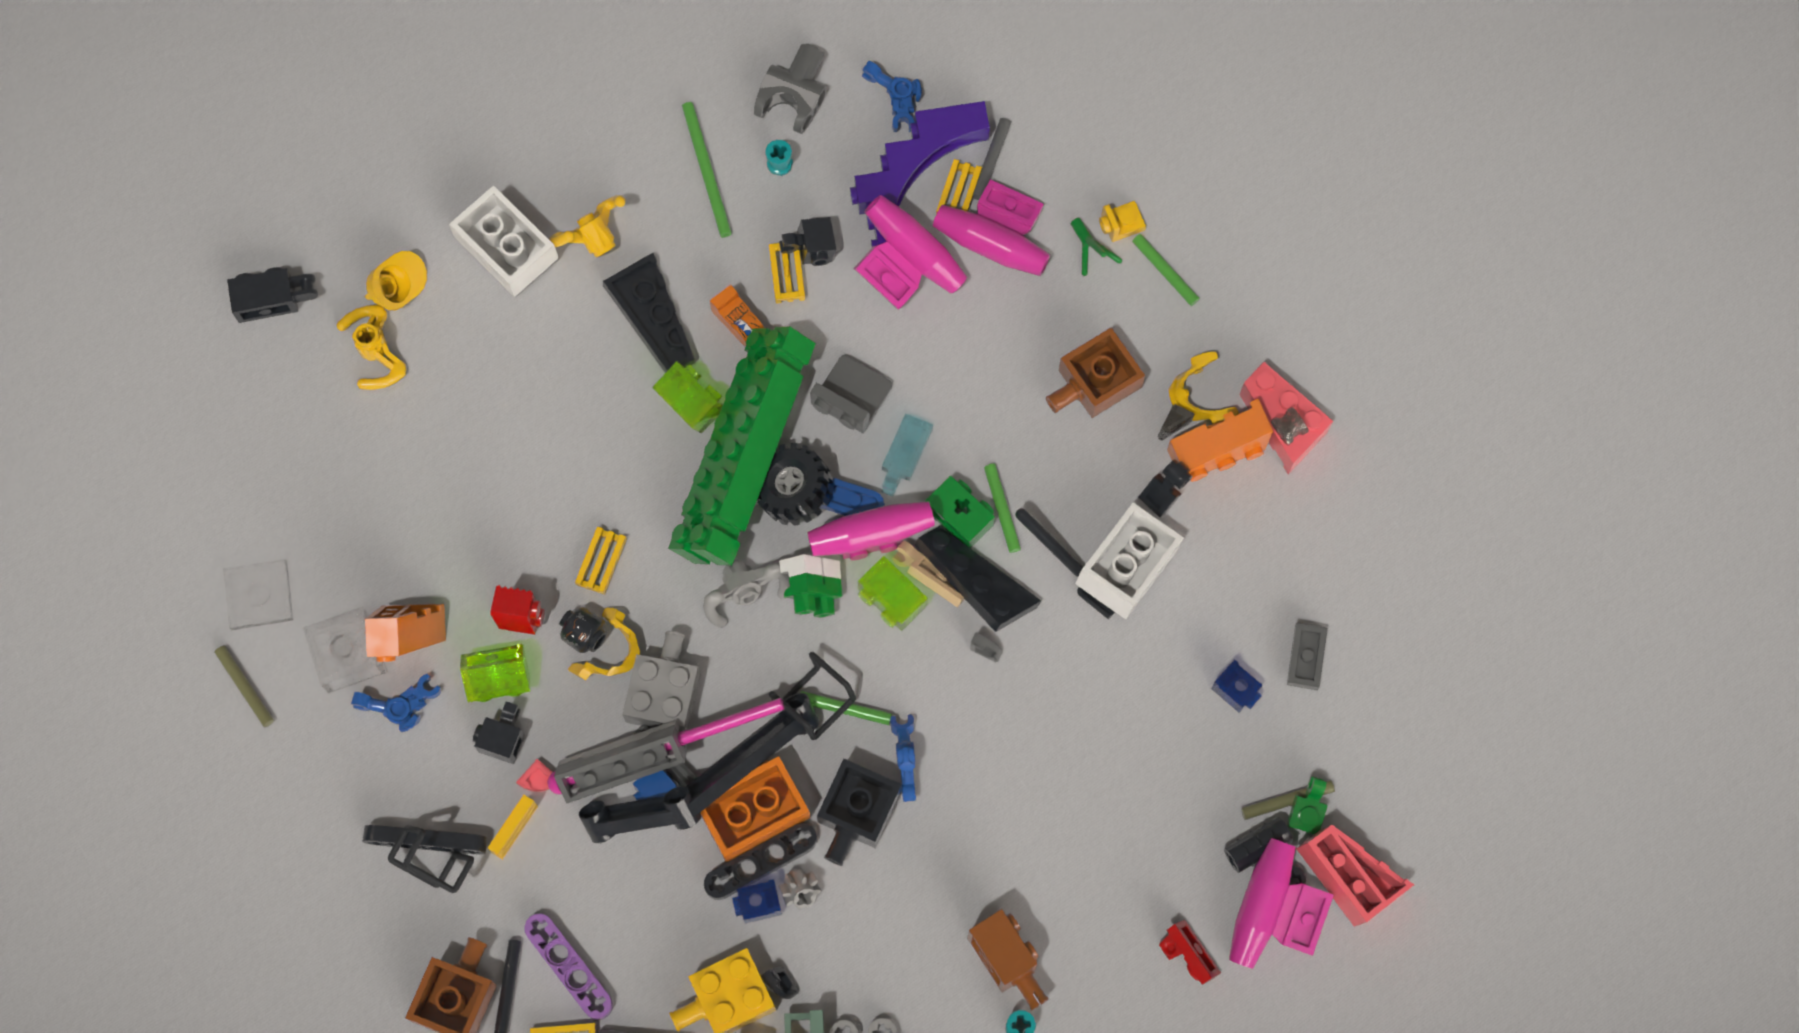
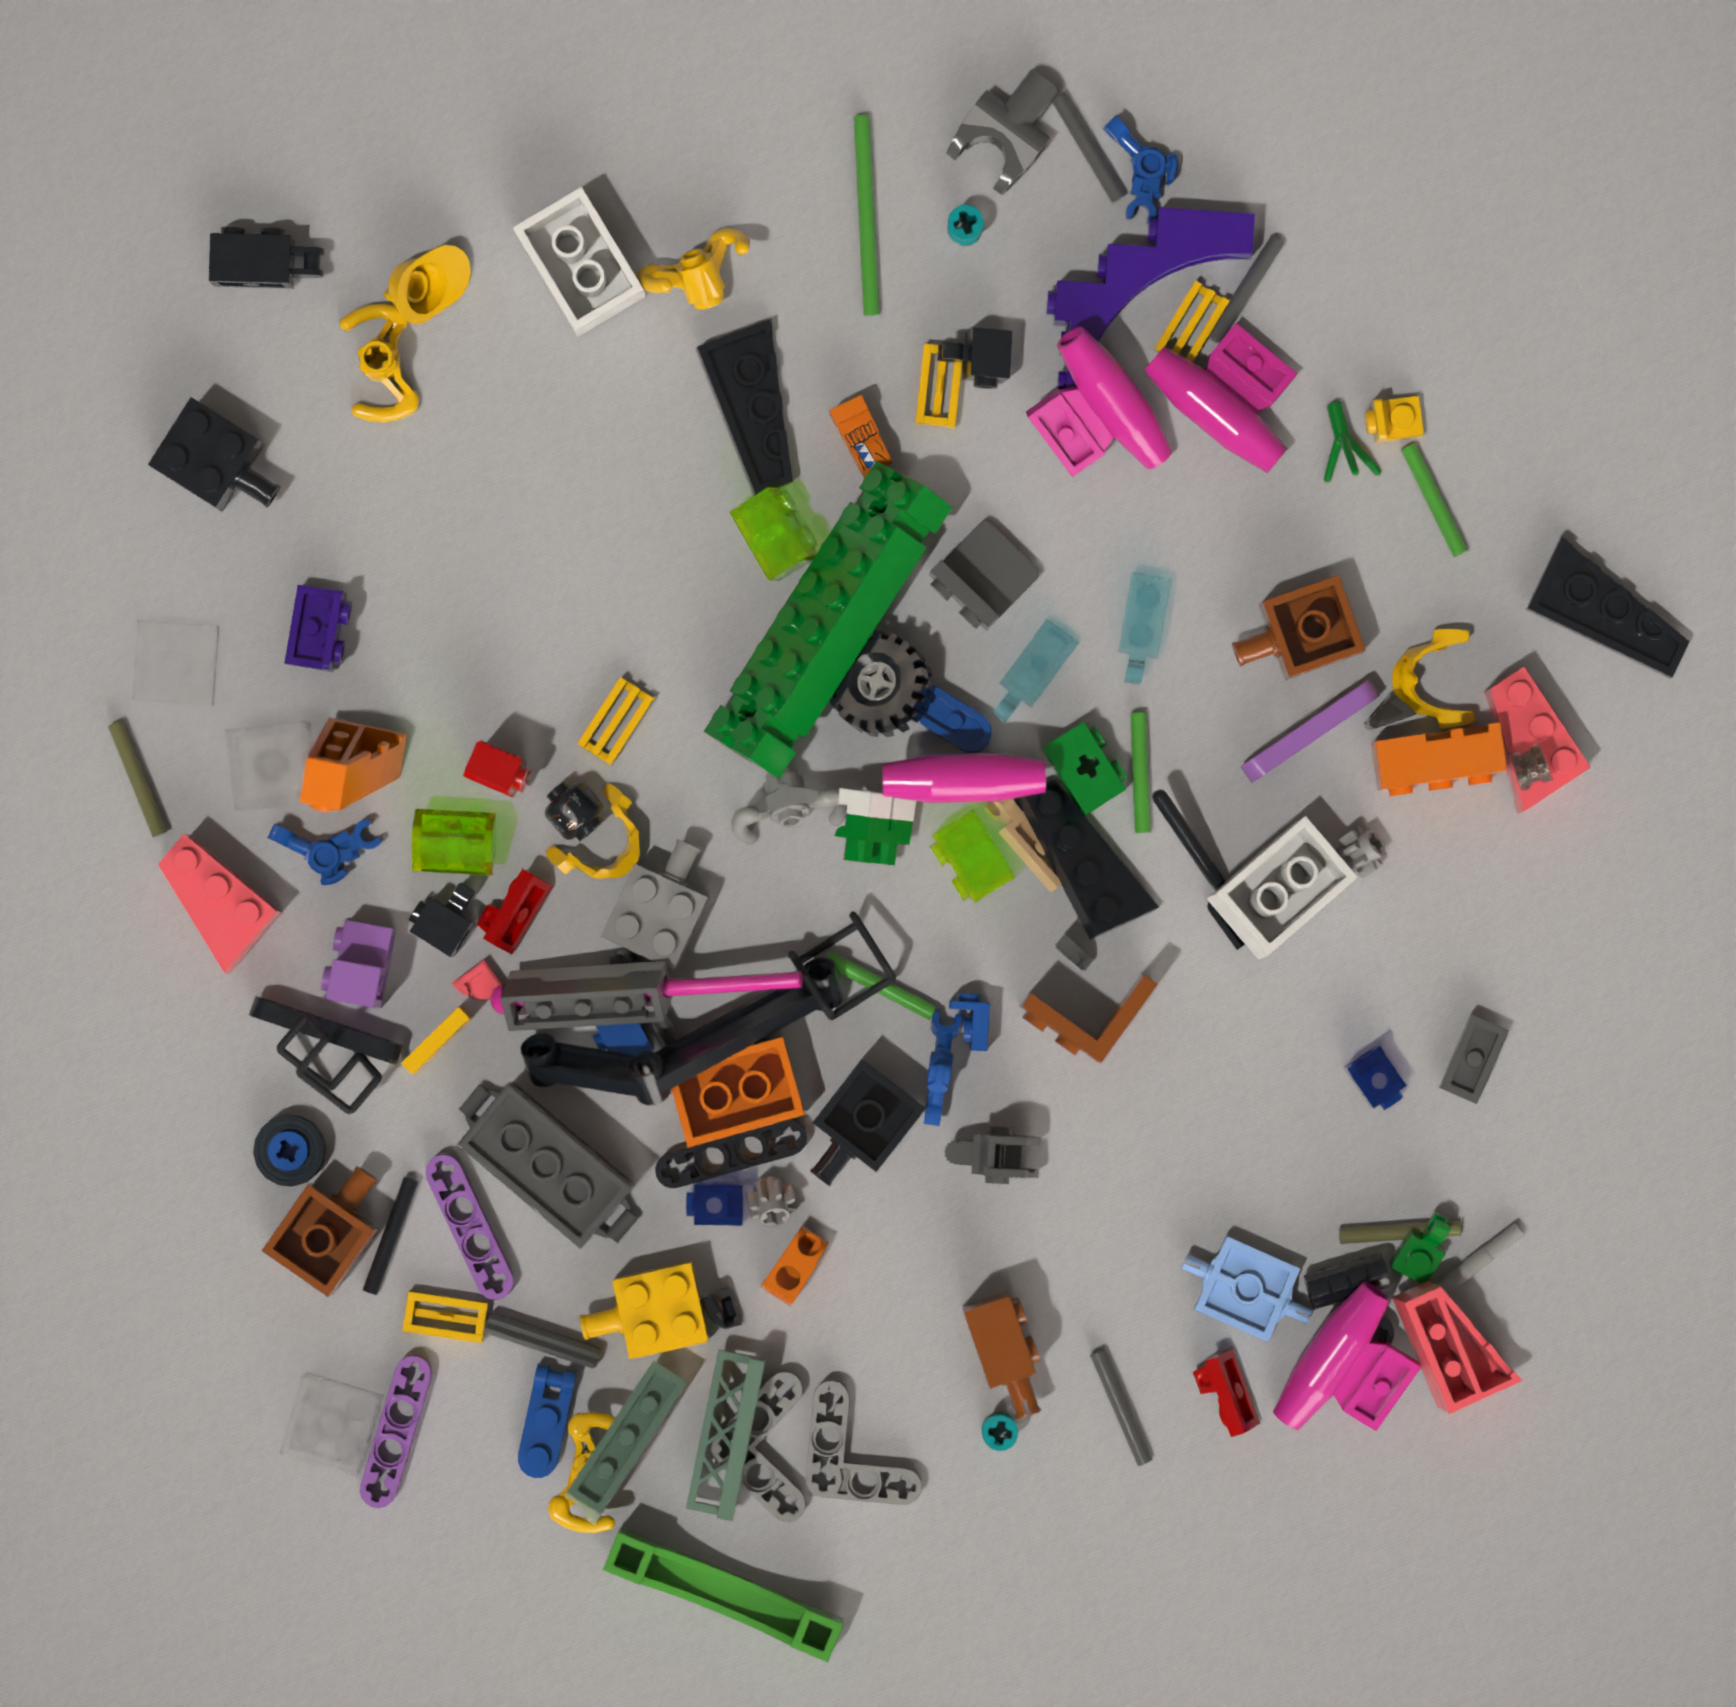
camera: 15 degrees right, 15 degrees up
black plate [1138,459,1193,518] -> none
none -> black brick [148,397,281,512]
none -> coral wedge [158,834,282,973]
none -> black wheel [253,1114,326,1187]
none -> dark purple bracket [284,585,352,672]
none -> medium lavender brick [321,920,396,1008]
none -> dark grey container [456,1081,638,1249]
none -> red hinge [476,868,553,955]
none -> orange leg [760,1225,829,1306]
none -> dark grey hinge [944,1126,1041,1184]
none -> blue bracket [949,993,990,1051]
none -> dark orange bracket [1020,975,1158,1063]
none -> dark grey bar [1052,92,1126,203]
none -> dark grey bar [1090,1349,1152,1466]
none -> clear light blue plate [1118,572,1172,685]
none -> light blue plate [1181,1236,1313,1342]
none -> medium lavender beam [1241,679,1381,783]
none -> light grey gear [1335,825,1385,878]
none -> light grey piece [1436,1223,1524,1294]
none -> black wing [1525,537,1690,678]

